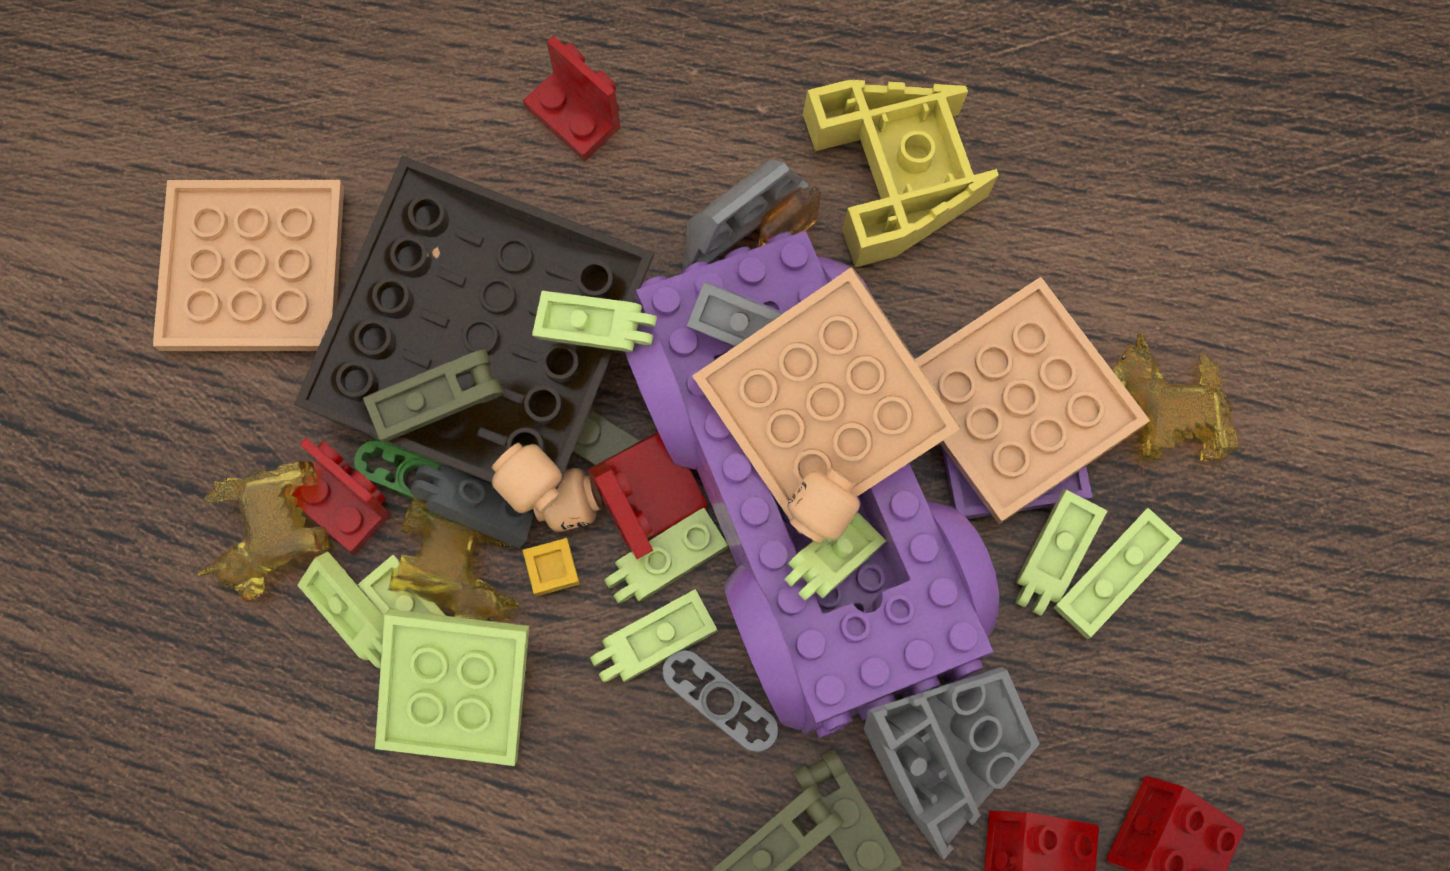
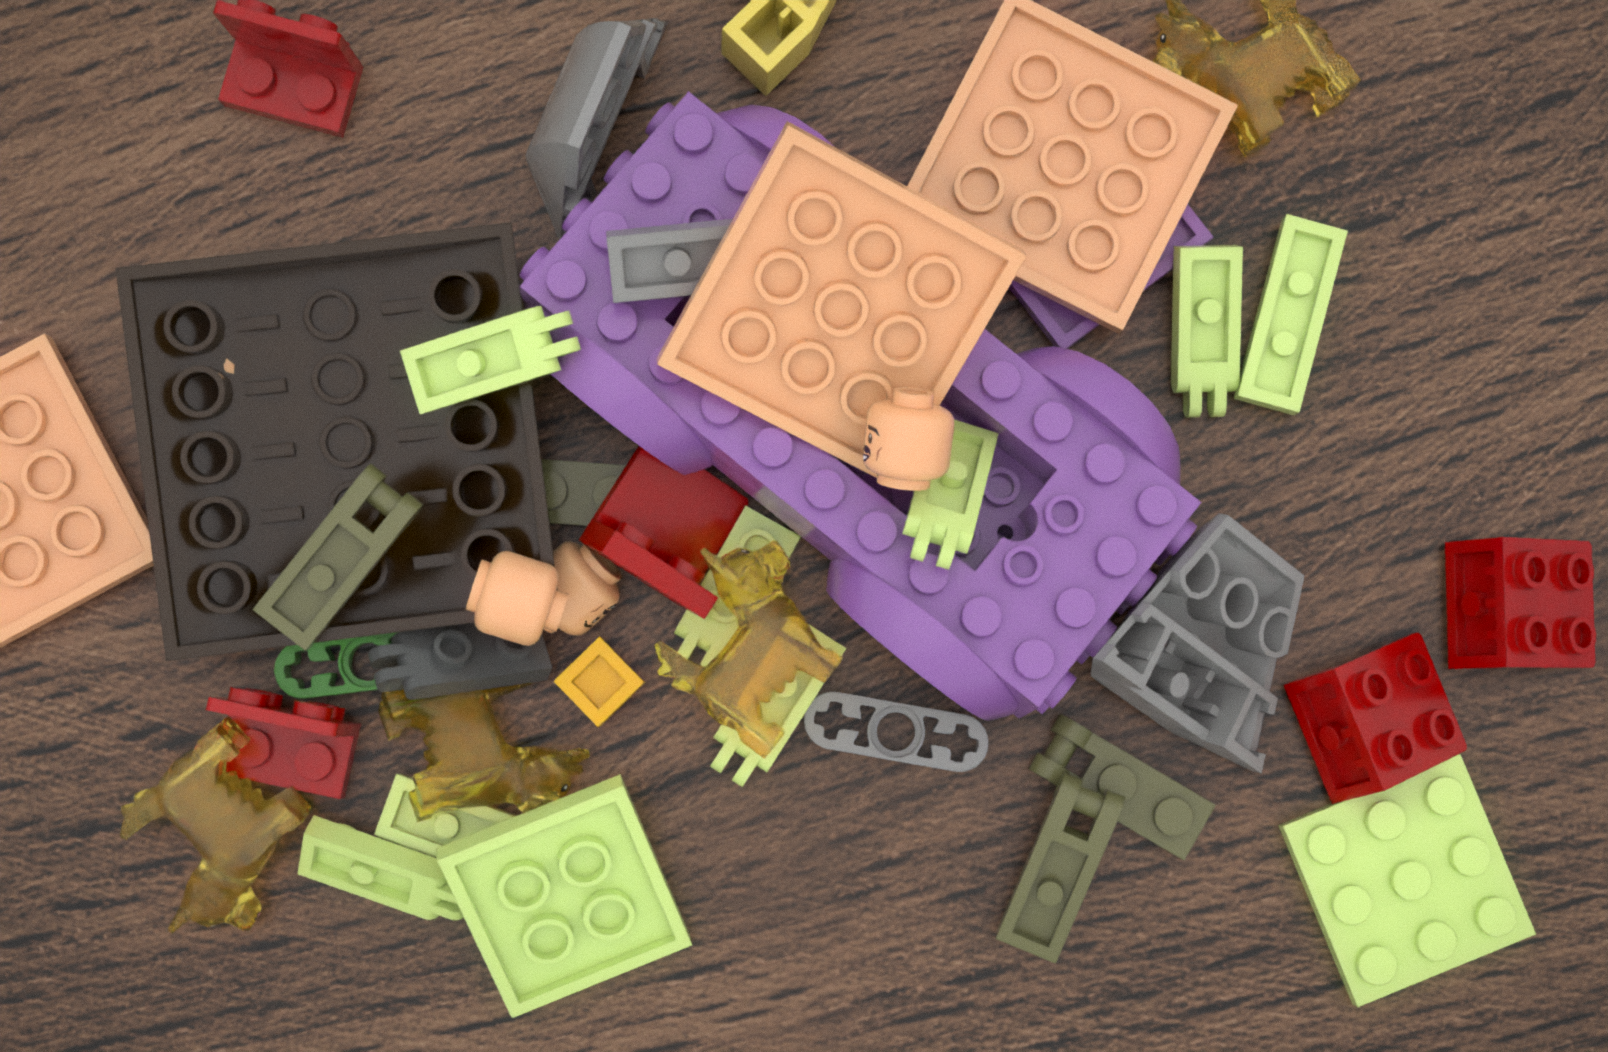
camera: 30 degrees left, 10 degrees up
clear orange piece [759,186,821,247] -> none
none -> clear yellow animal [654,541,843,759]

